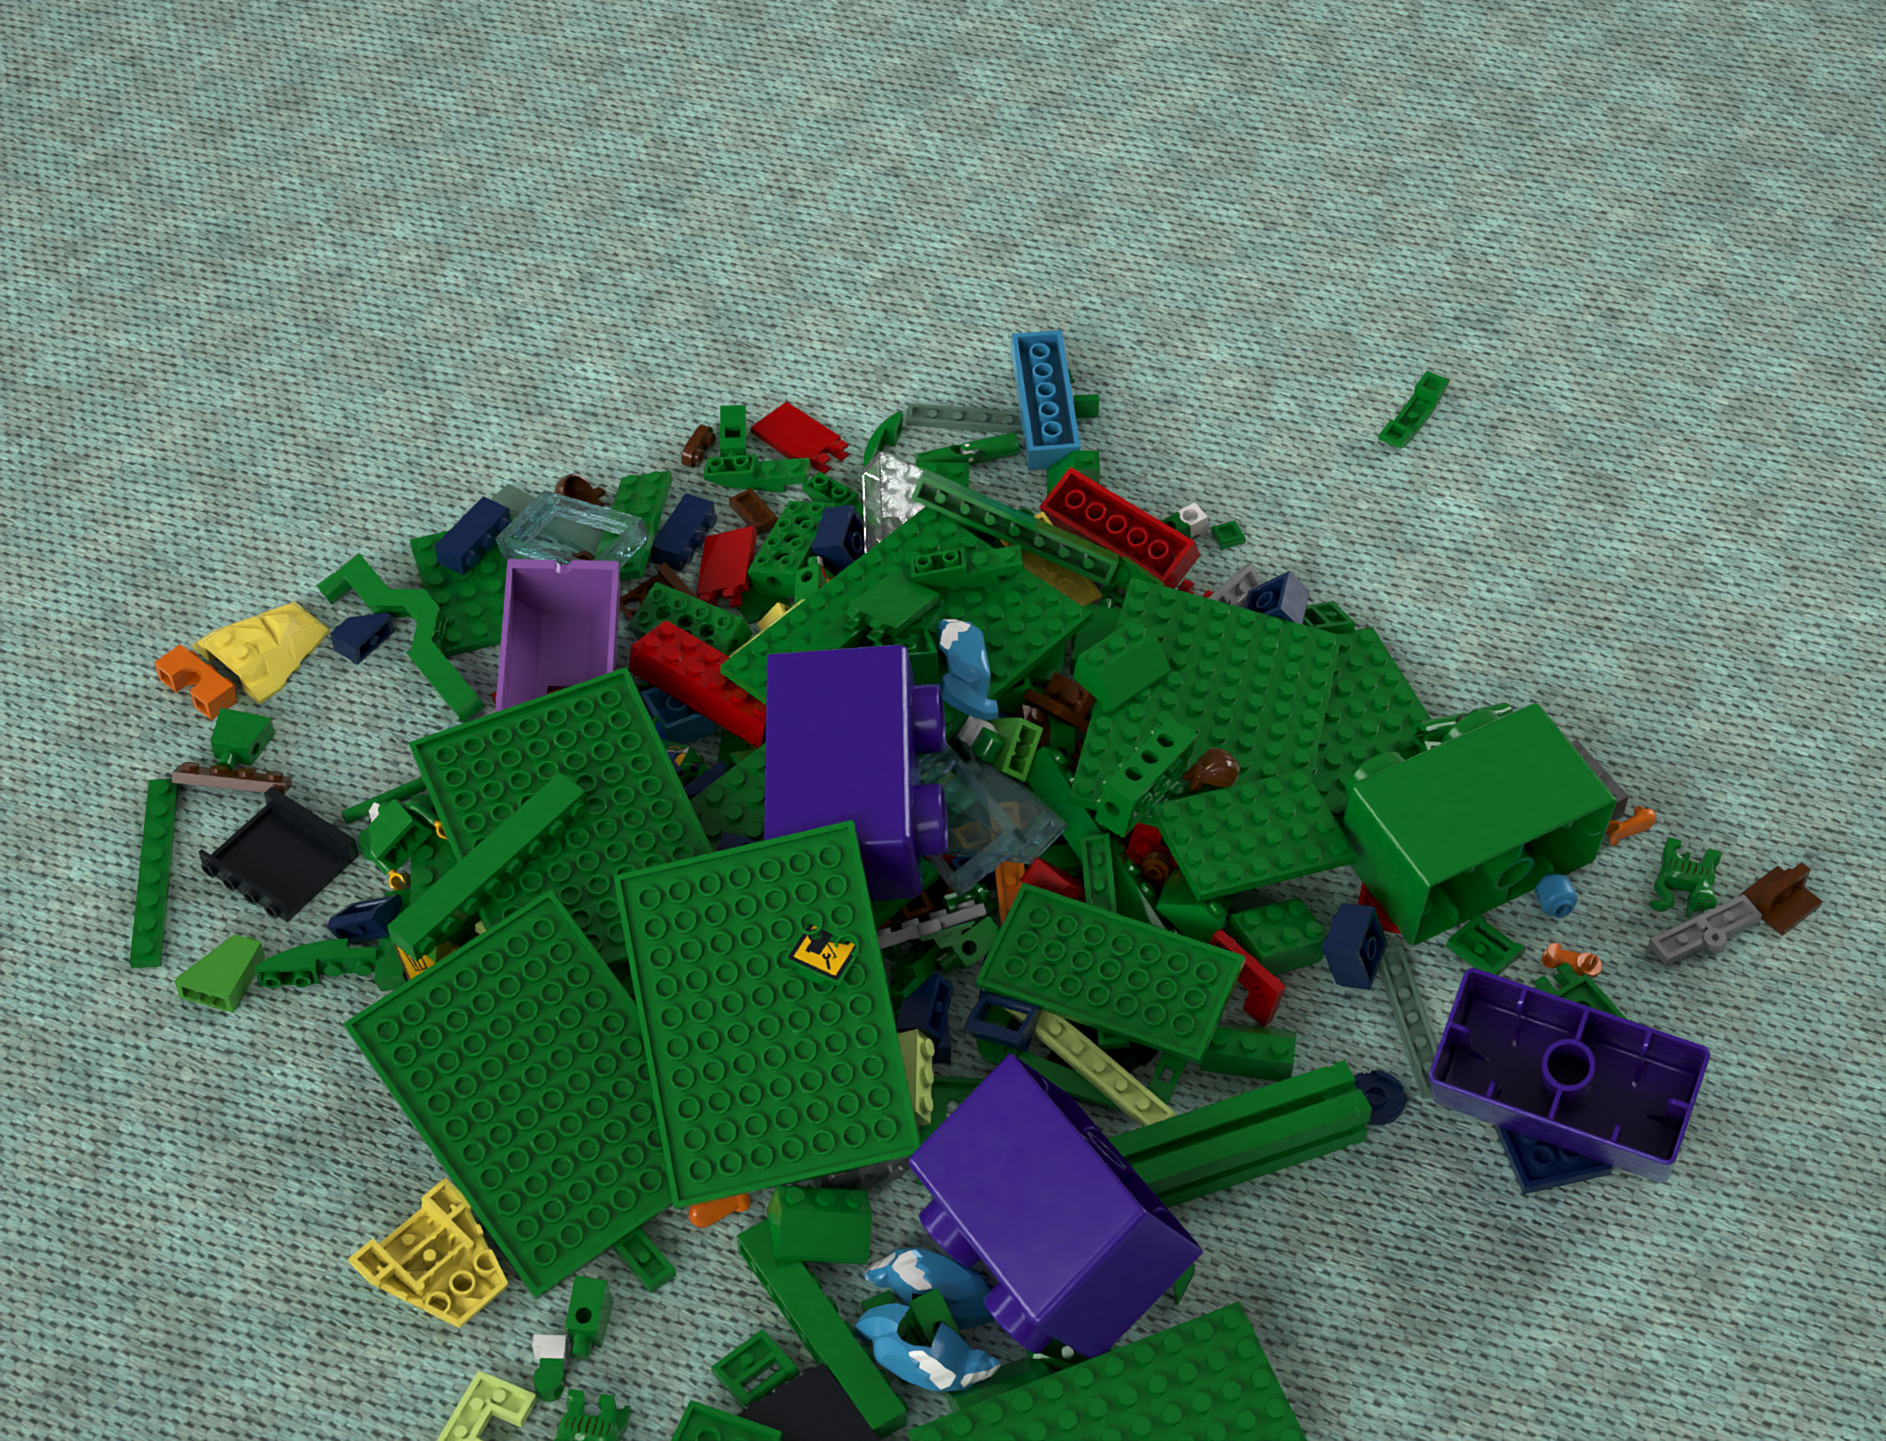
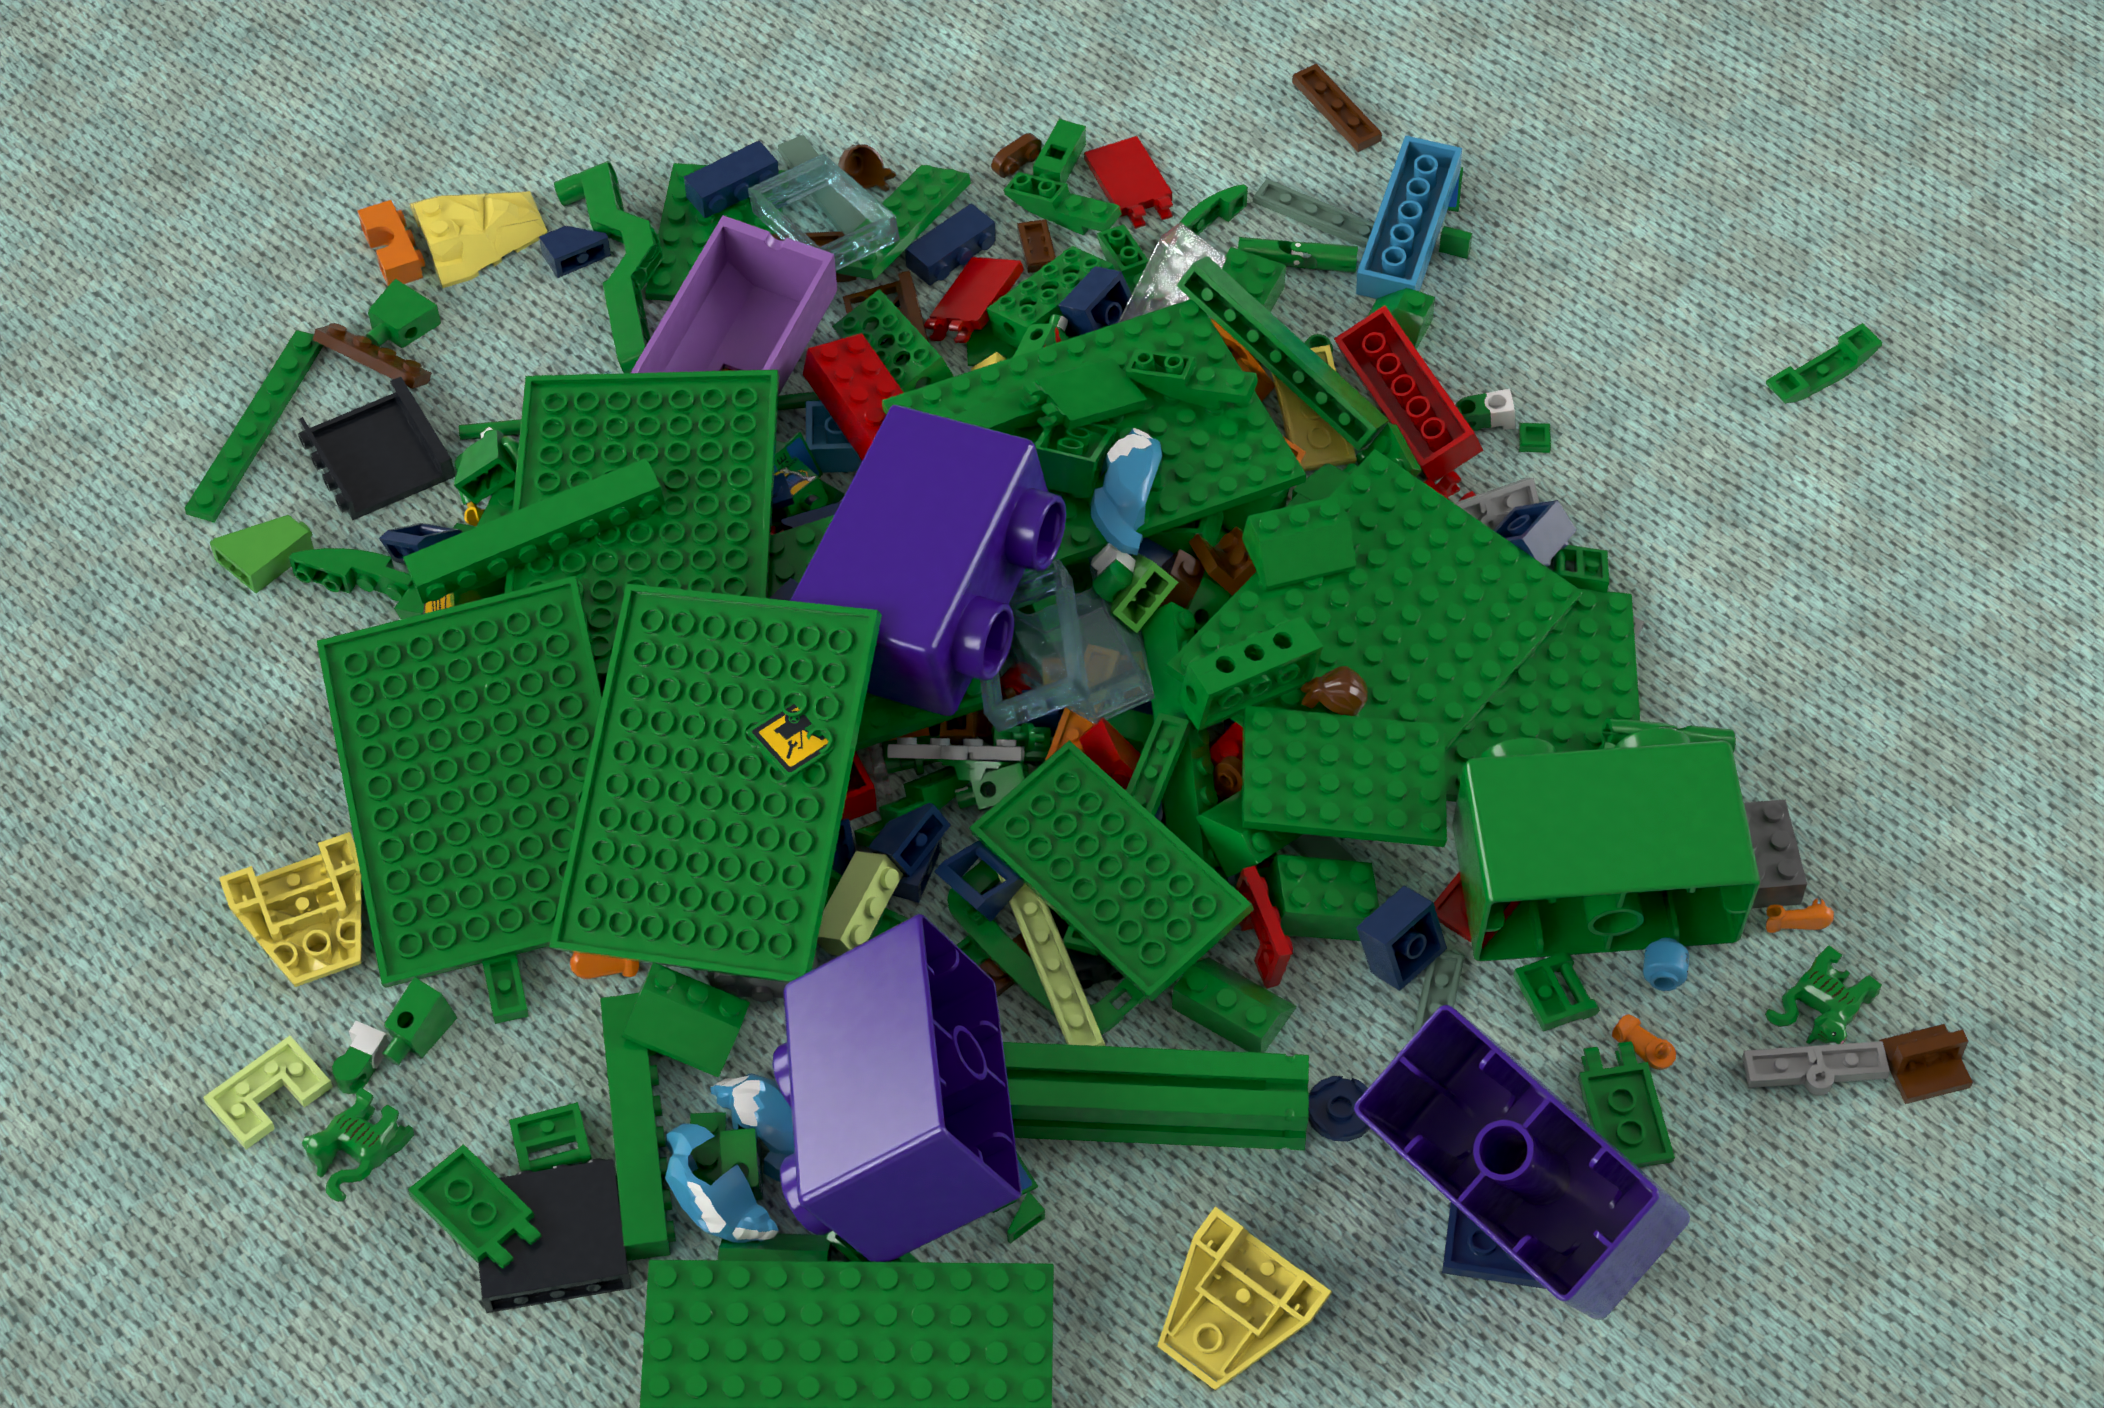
camera: 25 degrees right, 5 degrees up
none -> light yellow wedge [1157,1206,1332,1390]
none -> reddish brown plate [1292,64,1382,152]

